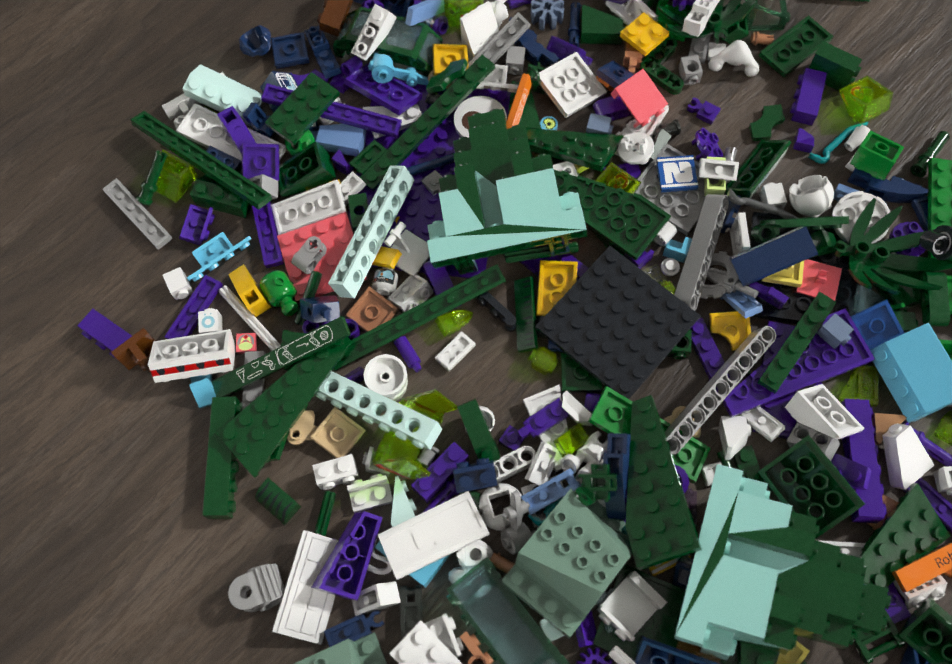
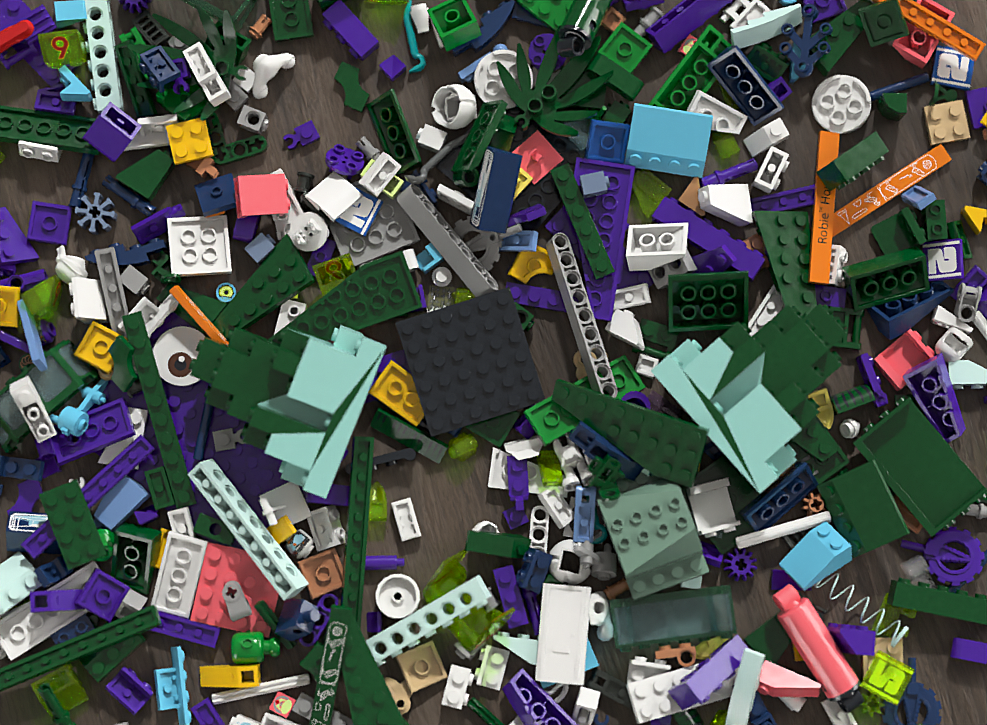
camera: 65 degrees left, 15 degrees up
none -> white slope [305,172,362,222]

